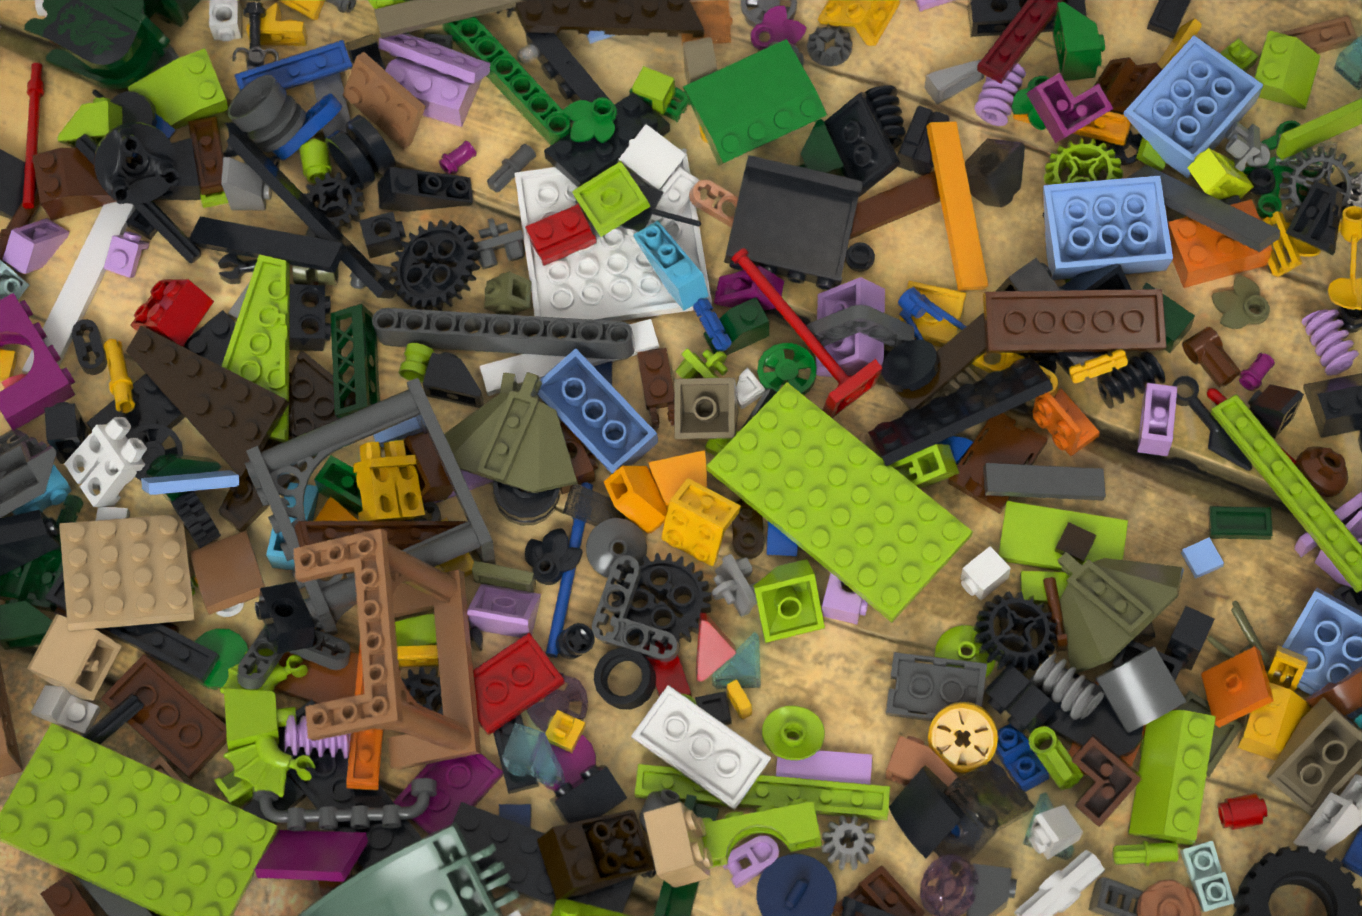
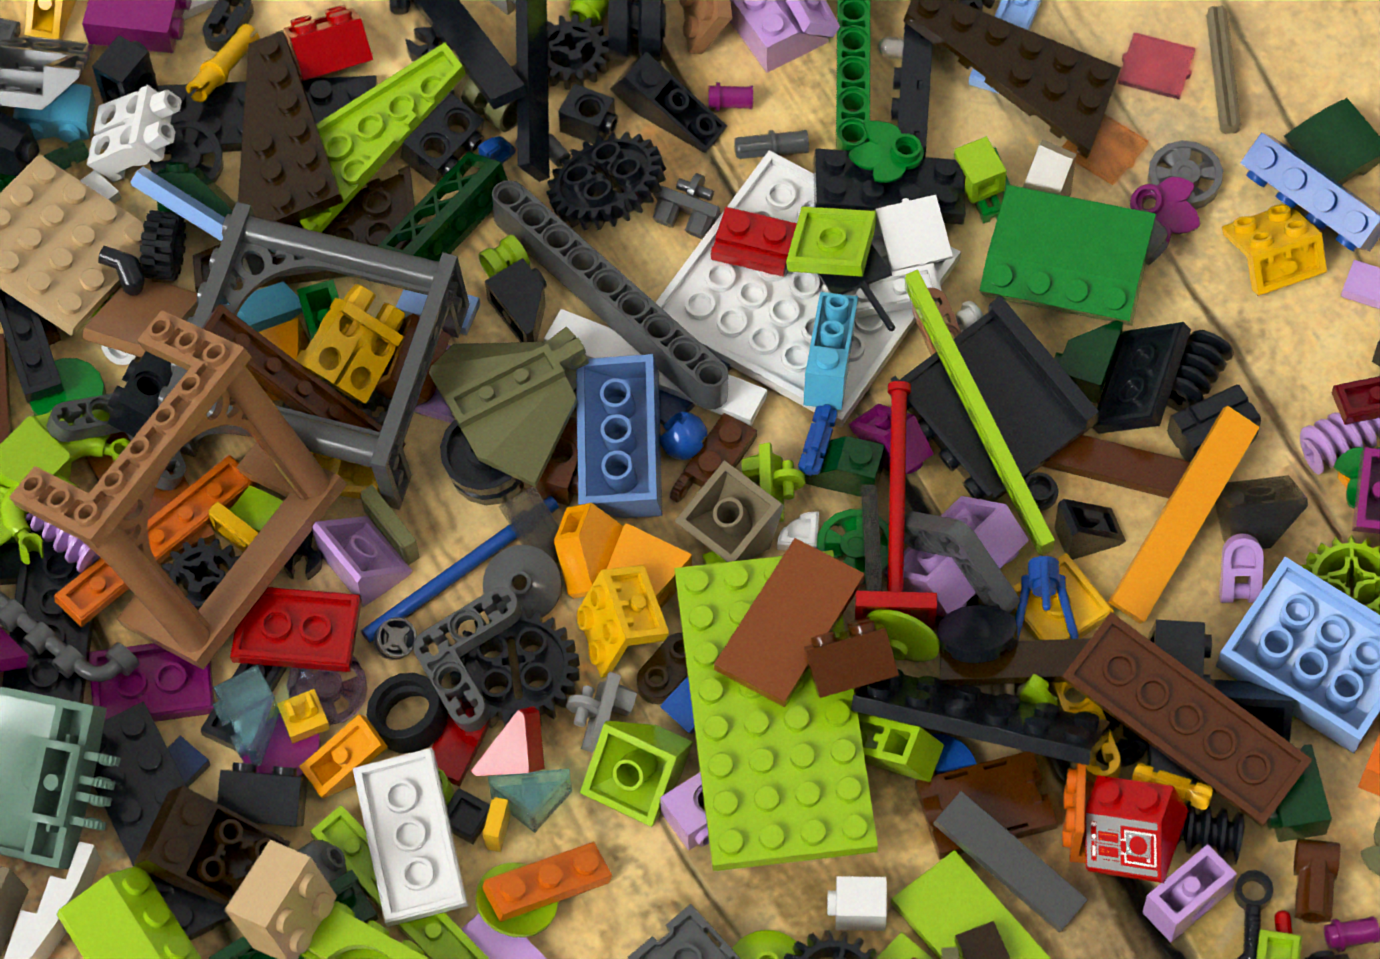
camera: 40 degrees right, 5 degrees down
olive brick [484,271,532,315] -> none
black plate [525,528,583,585] -> none
dark grey gear [807,24,853,66] -> none
light grey slope [925,59,984,104] -> none
none -> black arm [98,245,145,296]
none -> light orange slope [299,714,388,798]
none -> blue tile [478,136,516,164]
none -> orange plate [482,842,612,922]
none -> blue piece [659,411,708,461]
none -> dark orange tile [714,538,865,707]
none -> reddish brown brick [804,617,899,698]
none -> clear smoke tile [860,485,883,591]
none -> lime dish [866,609,940,662]
none -> lime tile [905,269,1055,556]
none -> white arm [956,301,983,332]
none -> lime tile [1018,673,1059,706]
none -> black slope [1054,499,1126,560]
none -> red slope [1085,775,1189,883]
none -> lavender plate [1219,533,1264,603]

